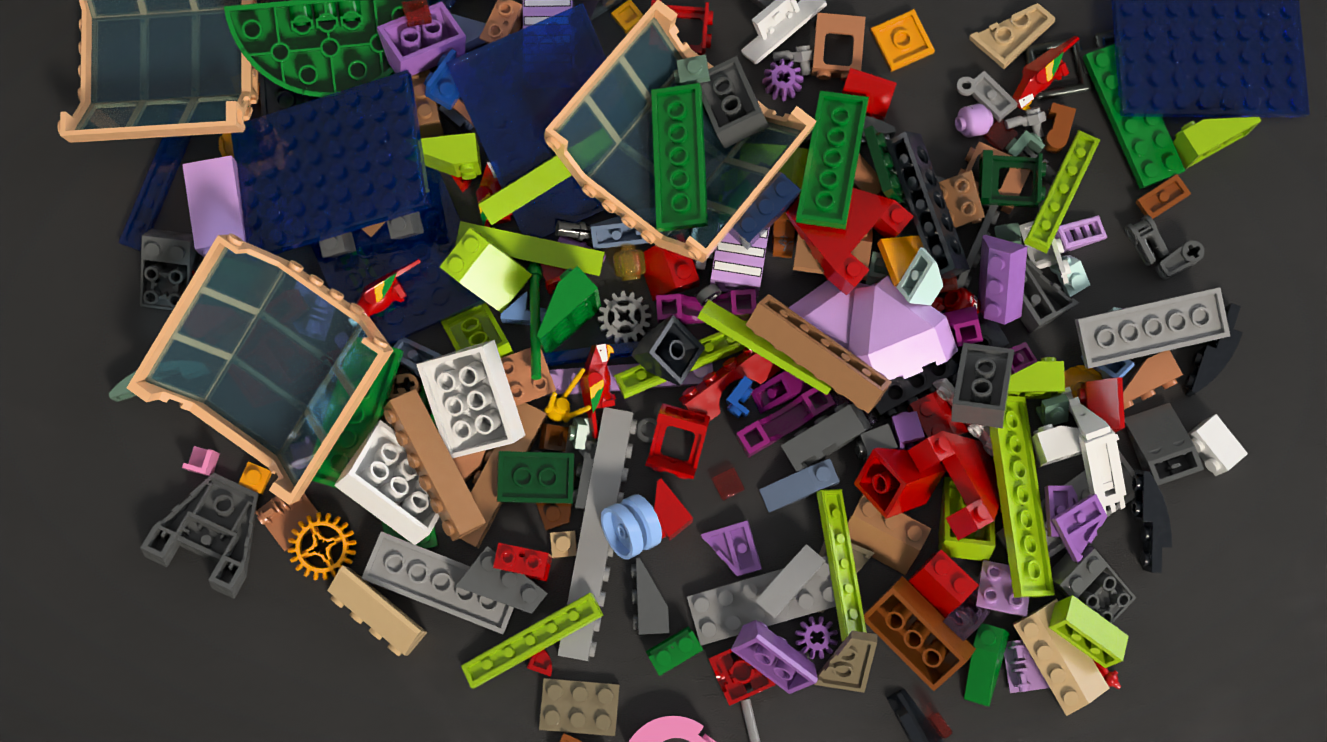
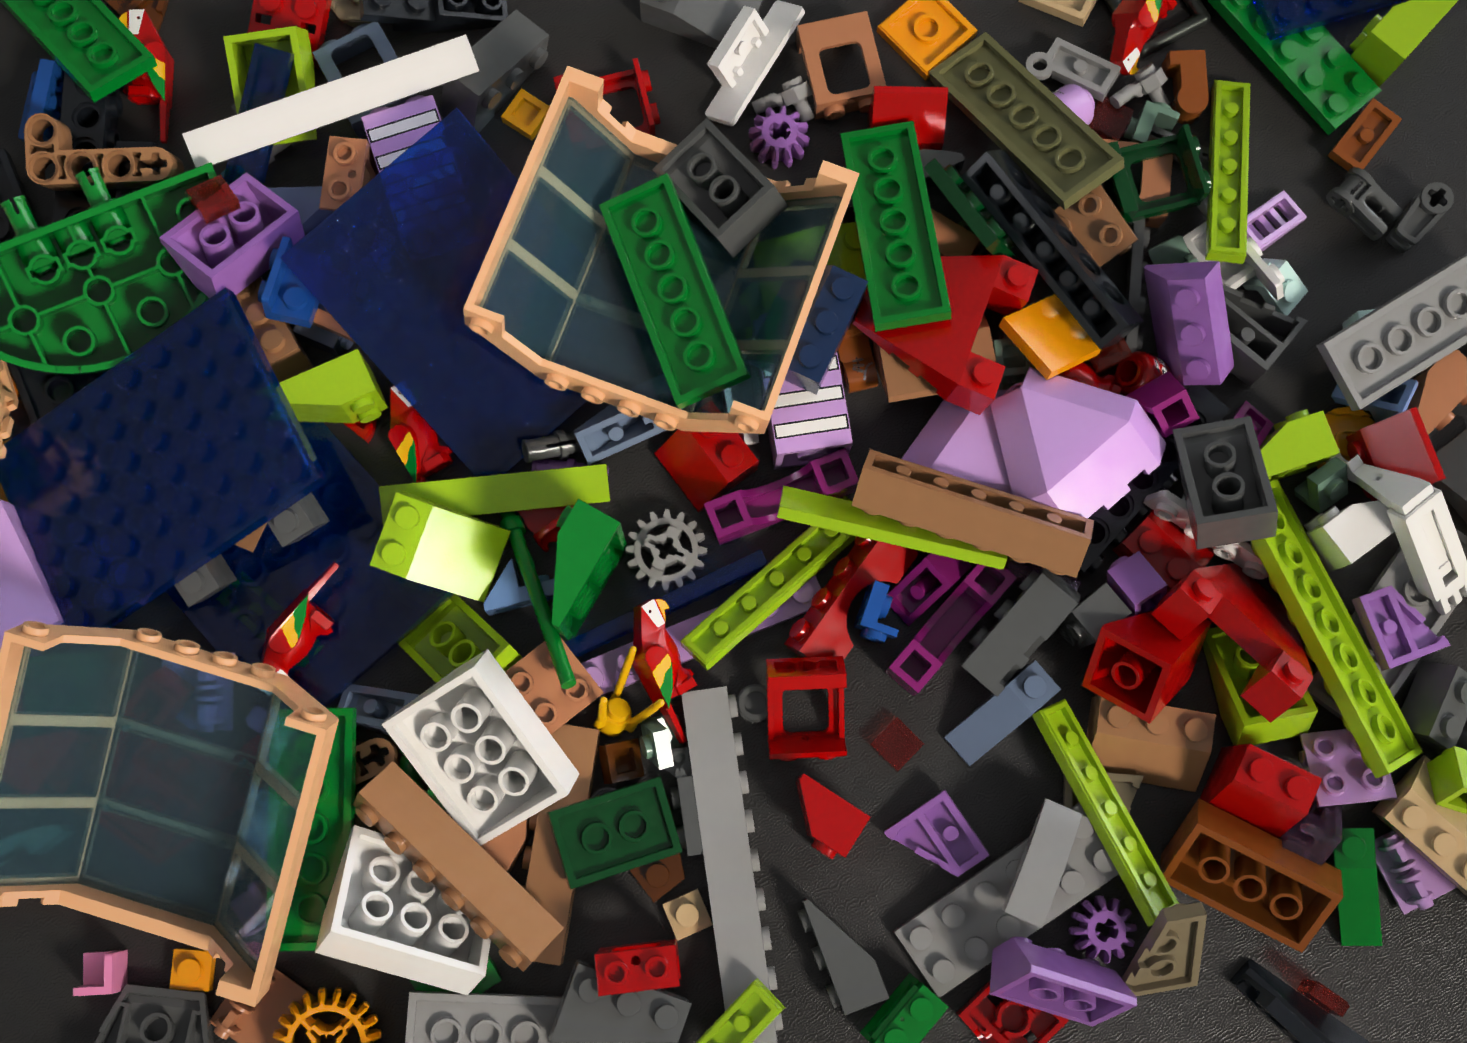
camera: 25 degrees left, 0 degrees up
lime tile [478,127,616,225] -> none
light blue wheel [601,494,662,559] -> none
clear yellow head [613,245,646,281] -> none
black slope [631,315,705,386] -> none
sand green bracket [674,55,710,86] -> none
dark grey tile [696,284,721,306] -> none
light aqua slope [896,247,943,305] -> none
medium lavender wing [1051,494,1107,562] -> none
none -> olive plate [929,32,1124,210]

